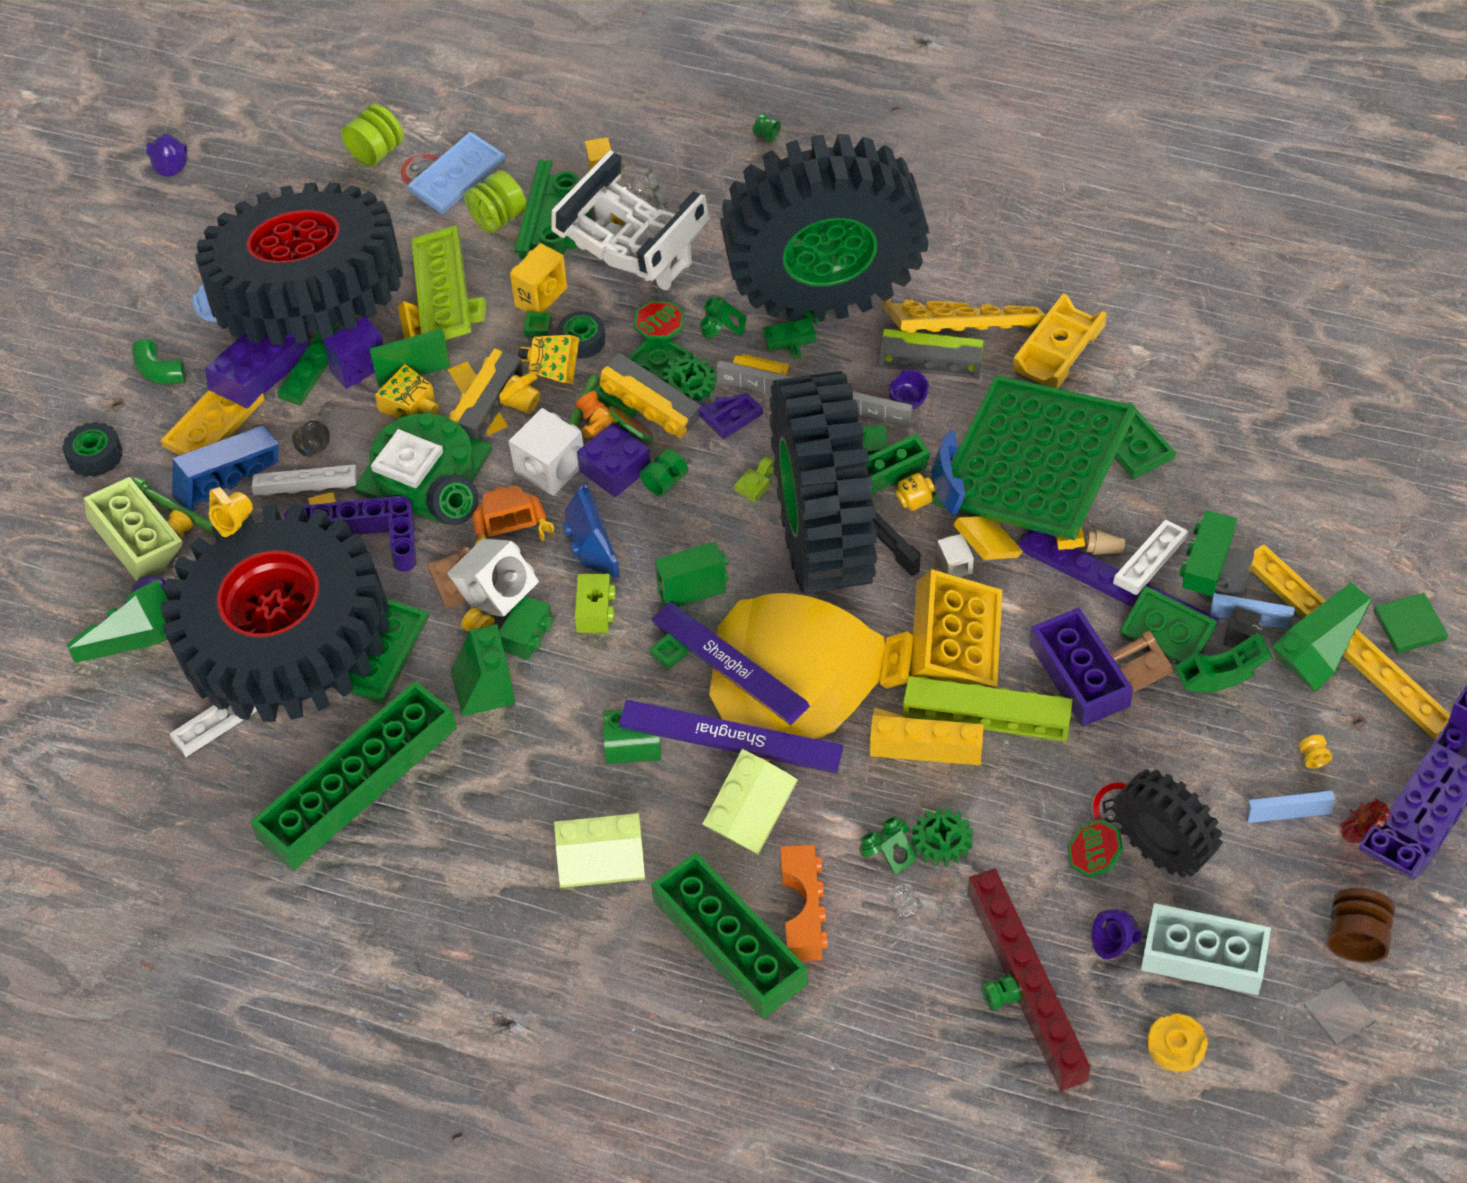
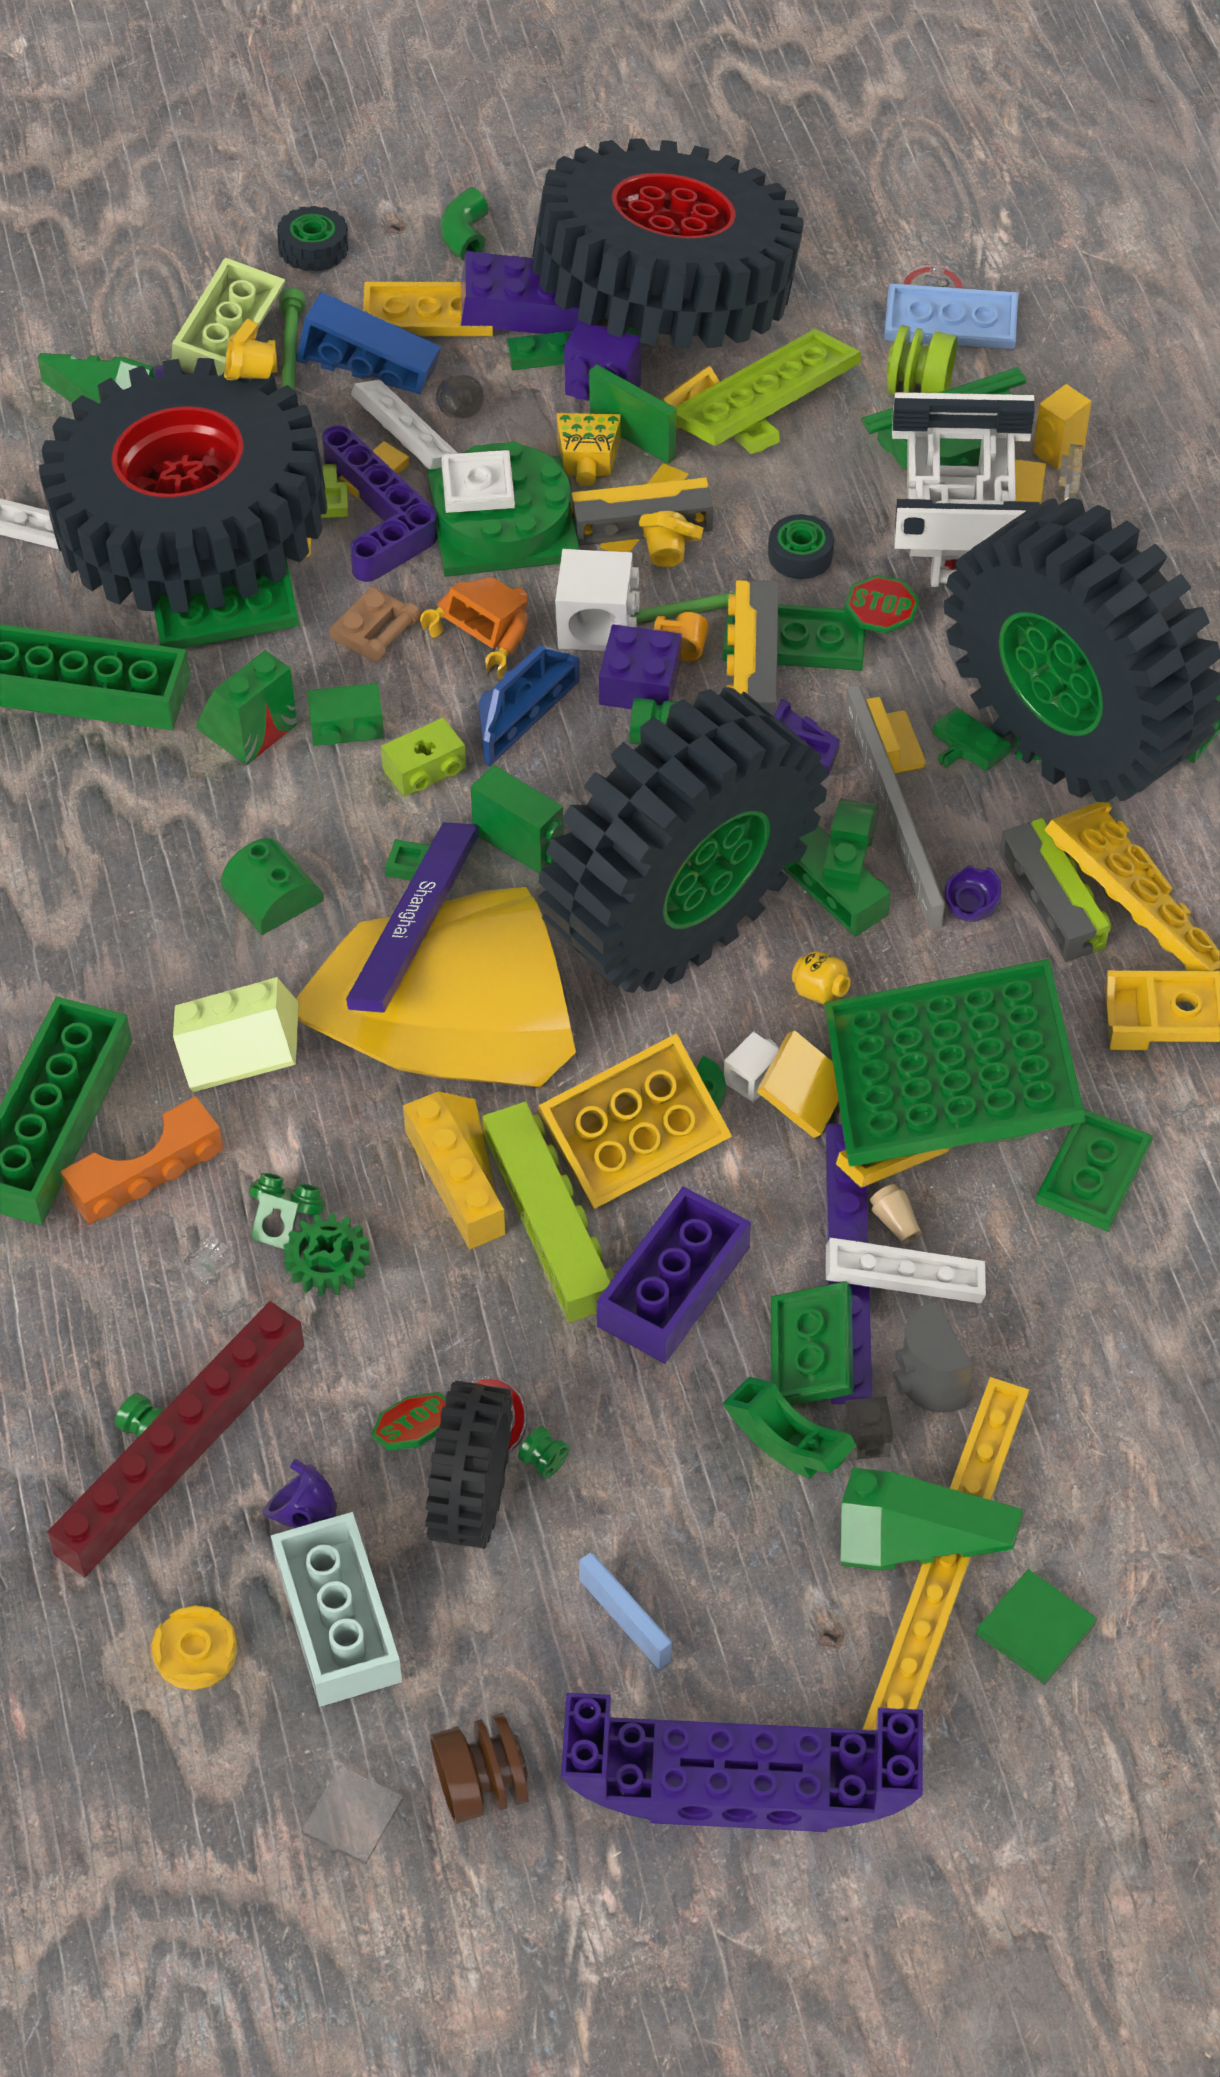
camera: 55 degrees right, 0 degrees up
dark purple helmet [146,134,188,177] -> none
lime wheel [341,103,404,167] -> none
wheel [426,475,479,525] -> none
white brick [447,539,539,616] -> none
yellow wheel [461,607,495,632] -> none
yellow brick [510,243,567,312] -> none
yellow torso [518,335,579,385] -> none
green plate [523,311,552,337] -> none
yellowish green slope [554,813,645,888] -> none
orange wheel [574,391,606,422] -> none
green piece [609,406,654,442] -> none
dark purple tile [619,700,843,774] -> none
green gear [662,354,716,403] -> none
green bracket [699,297,747,339] -> none
green brick [867,433,930,495] -> none
black container [873,511,921,577] -> none
yellow plate [880,631,914,689] -> none
blue slope [931,430,965,515] -> none
medium nougat plate [1111,630,1173,694] -> none
green brick [1179,510,1237,597] -> none
light blue tile [1210,593,1295,630] -> none
yellow wheel [1298,735,1332,769] -> none
clear red wheel [1339,798,1390,843] -> none

